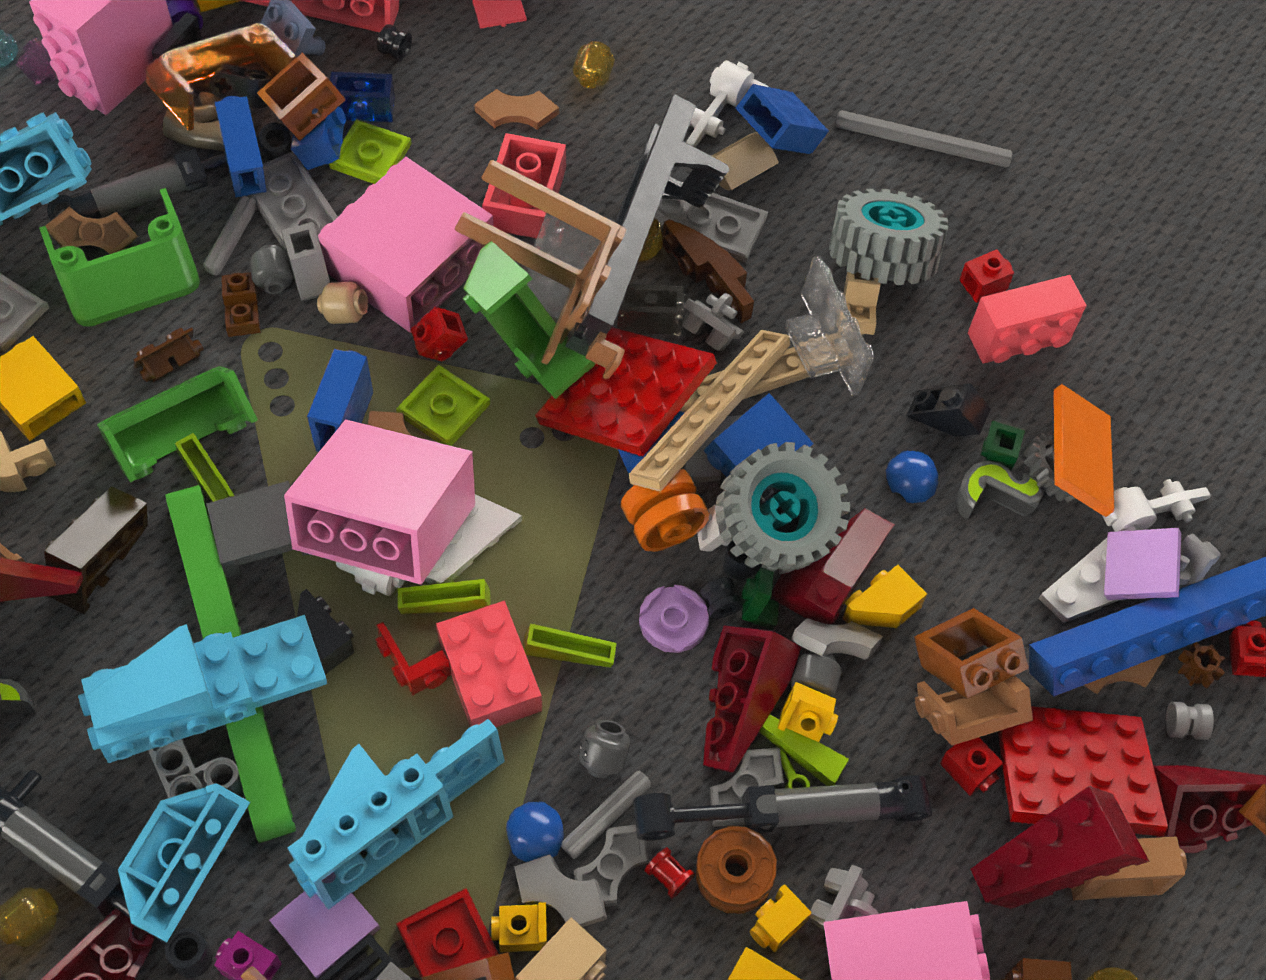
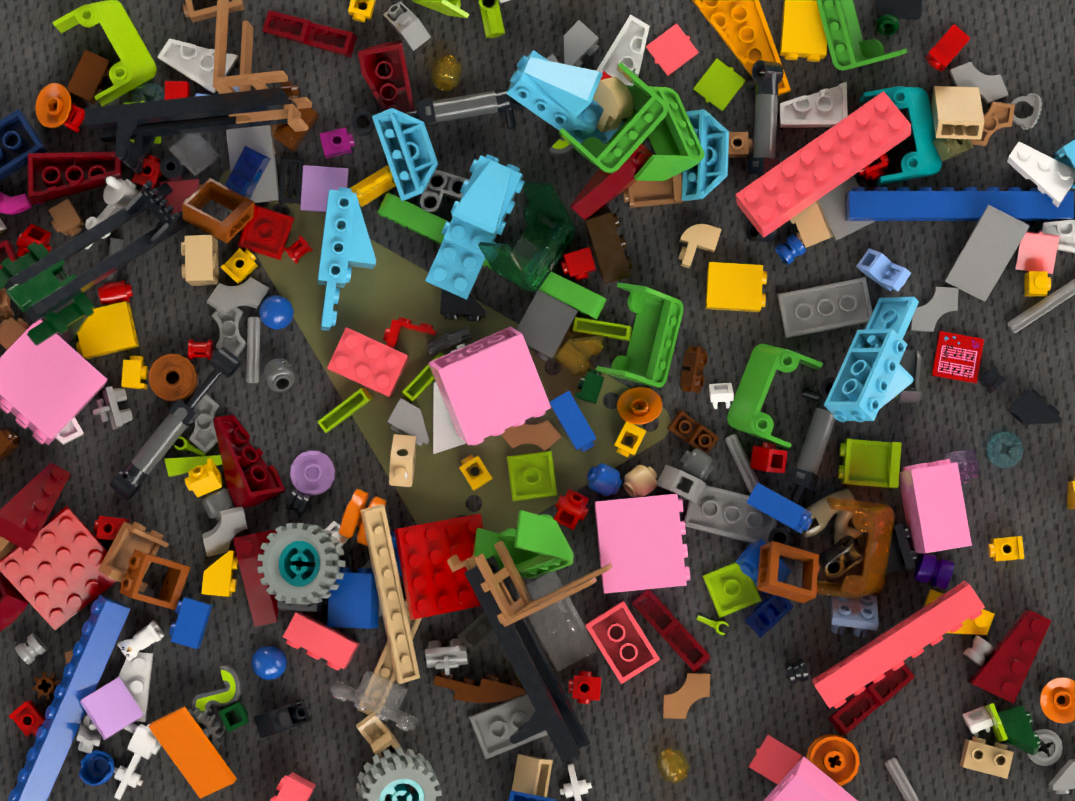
camera: 140 degrees right, 25 degrees up
medium nougat tile [45,207,138,254] -> none
dark green bracket [742,567,779,630] -> none
none -> blue hair [79,749,114,786]
none -> white animal [117,620,165,661]
none -> blue brick [169,597,213,649]
none -> red bush [283,235,313,265]
none -> coral brick [283,611,360,671]
none -> yellow hinge [350,165,396,207]
none -> light grey slope [387,398,430,446]
none -> tan torso [389,434,417,487]
none -> dark grey axle [427,326,472,355]
none -> yellow brick [459,455,493,491]
none -> clear green windscreen [478,181,575,292]
none -> clear yellow slope [554,336,605,376]
none -> red brick [561,247,596,281]
none -> red brick [568,671,601,704]
none -> dark green brick [575,368,605,404]
none -> blue head [587,463,622,497]
none -> yellow brick [614,421,646,458]
none -> orange dish [617,387,662,424]
none -> dark red slope [632,589,711,673]
none -> lime hand [696,615,729,635]
none -> white tile [709,383,734,409]
none -> red brick [750,442,788,473]
none -> lime panel [838,438,902,488]

